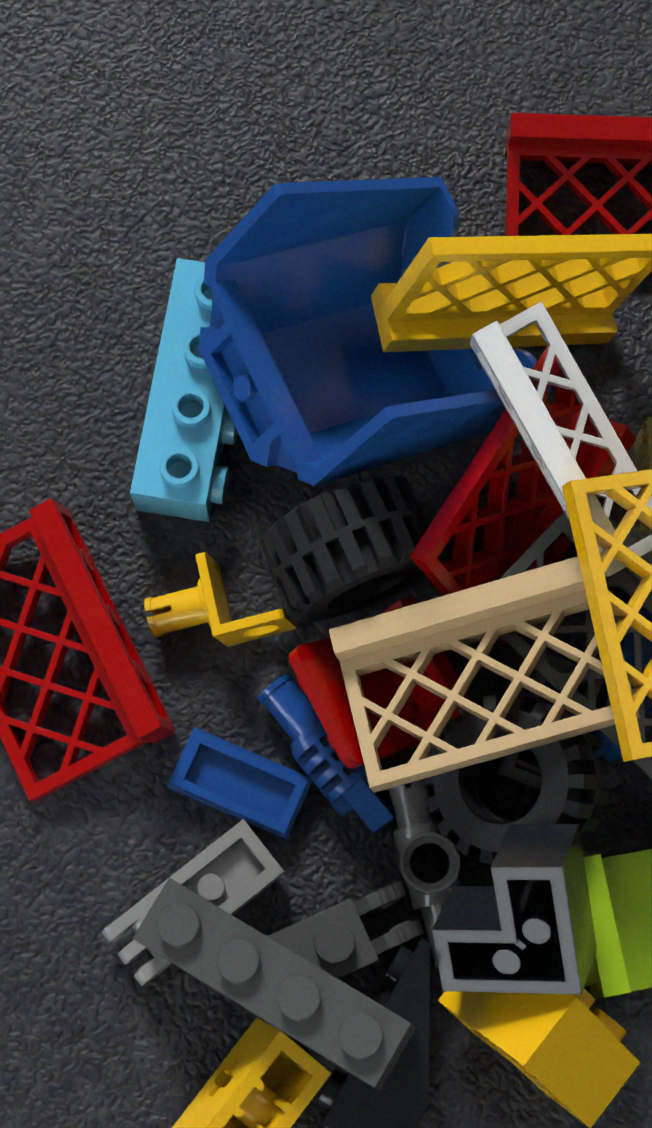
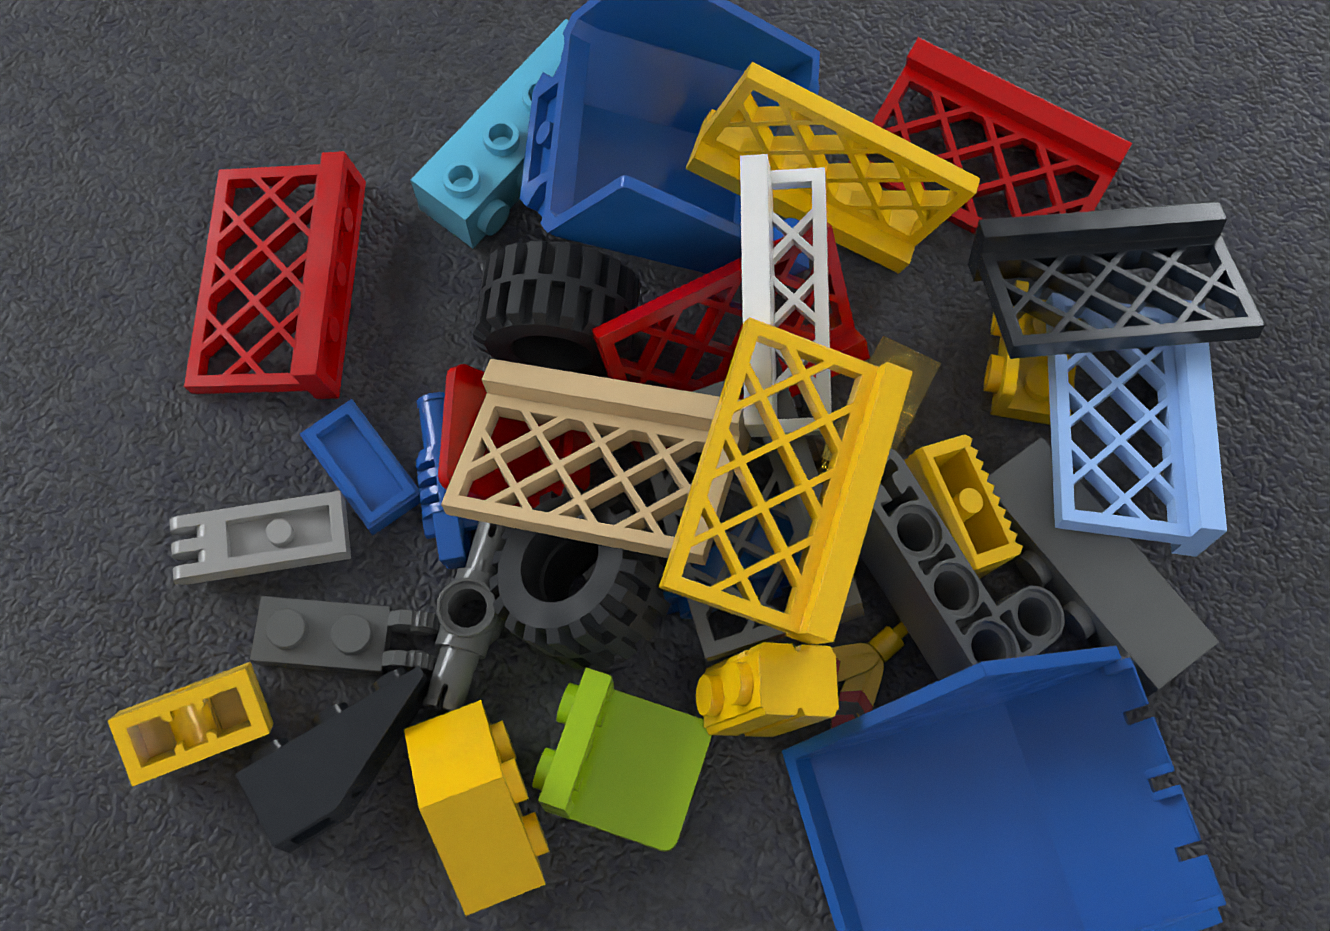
camera: 30 degrees right, 5 degrees down
dark grey brick [132,877,416,1090] -> none
yellow bracket [144,552,296,647] -> none
black brick [432,824,597,995] -> none

